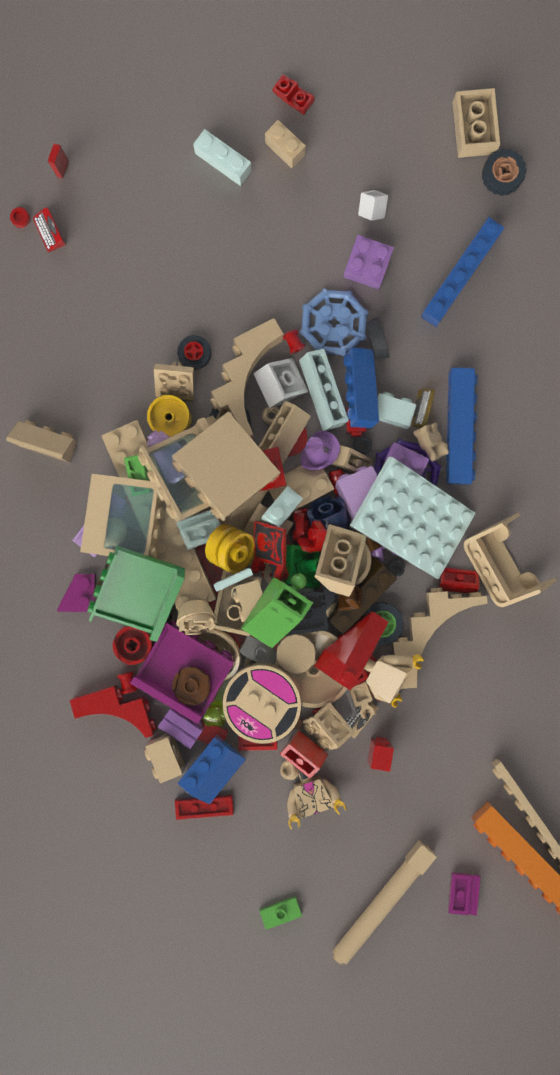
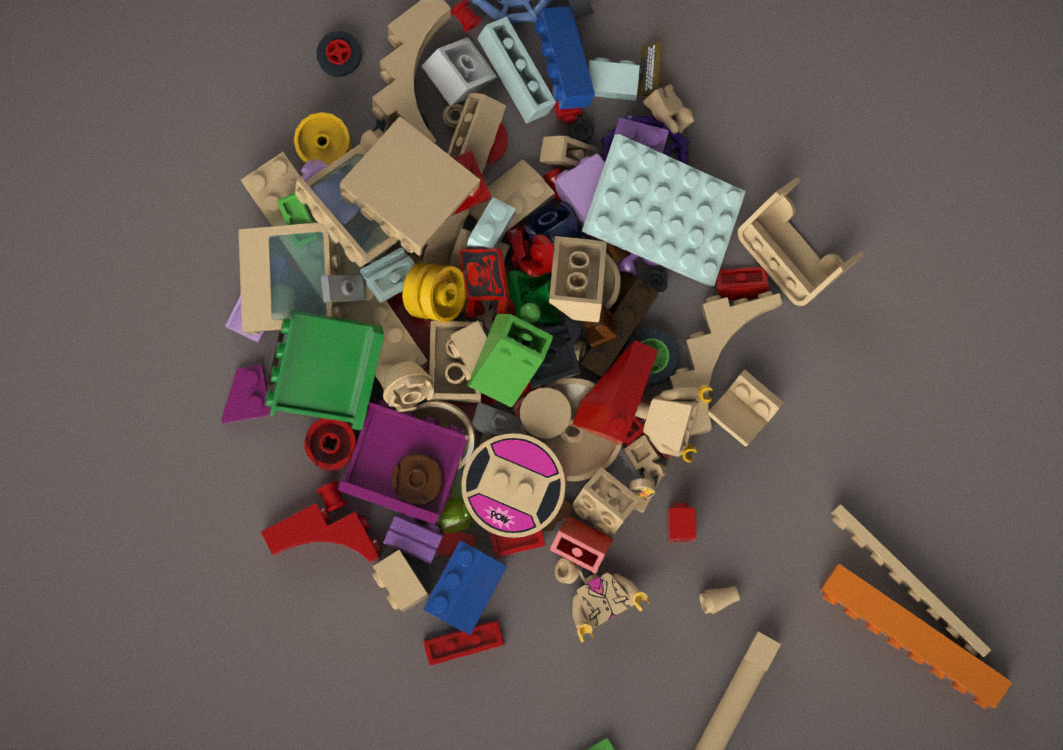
camera: 10 degrees left, 5 degrees down
tan slope [6,420,77,463] -> none
tan plate [154,362,194,400] -> none
light aqua tile [214,568,253,592] -> none
medium lavender hat [301,431,340,470] -> none
blue brick [446,368,478,485] -> none
magenta plate [448,872,481,916] -> none
none -> light grey plate [321,275,365,302]
none -> tan tile [629,478,655,499]
none -> tan cone [699,586,740,614]
none -> tan bracket [707,370,784,446]

